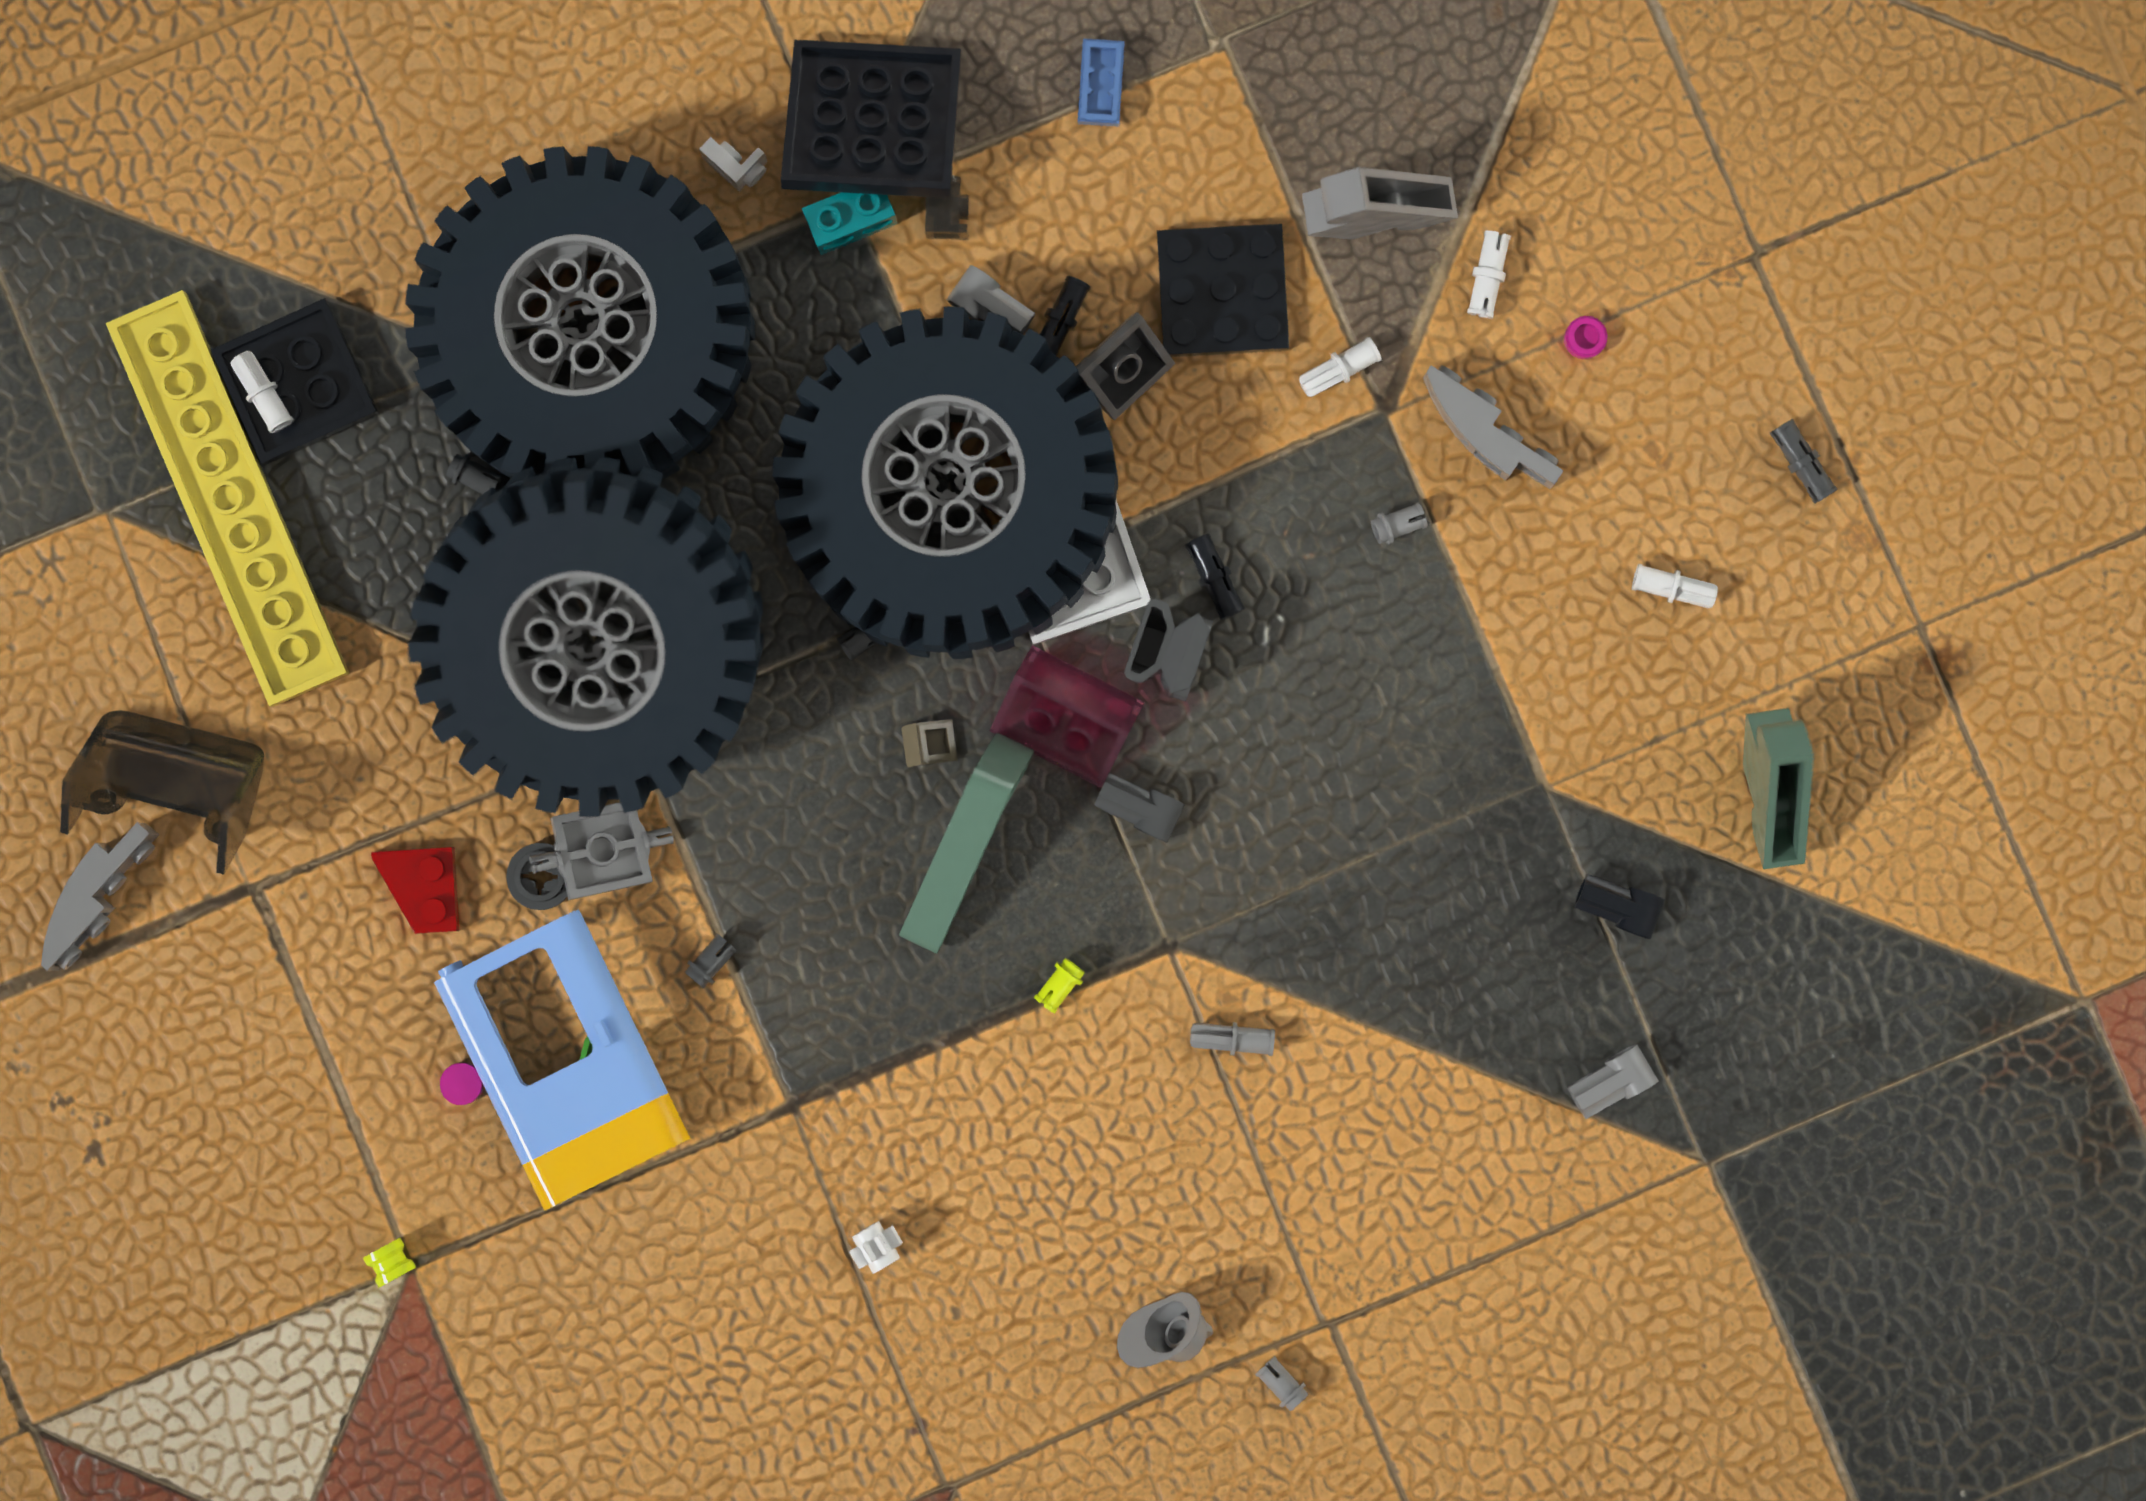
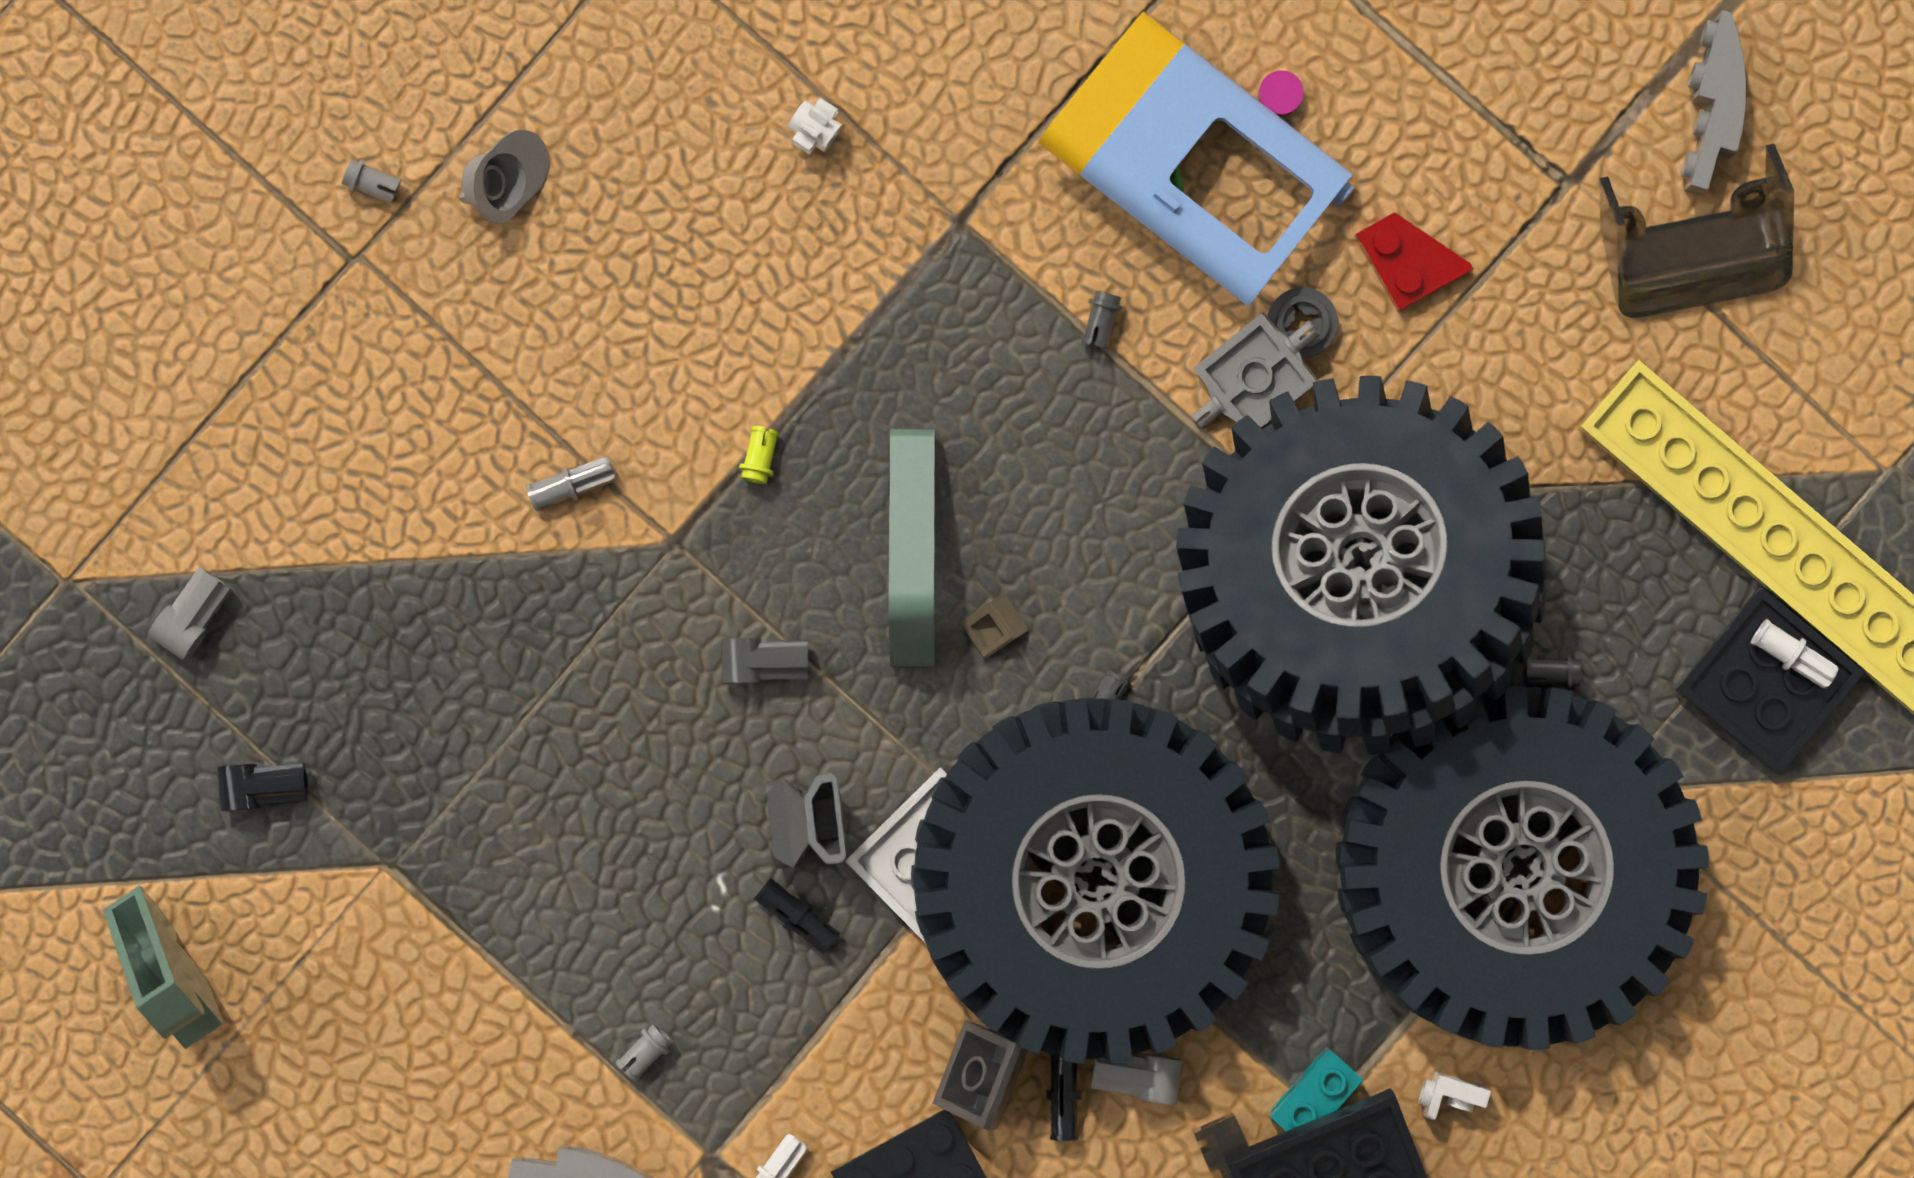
camera: 150 degrees right, 0 degrees up
clear pink slope [990,645,1145,788] -> none
white axle [1631,564,1718,608] -> none

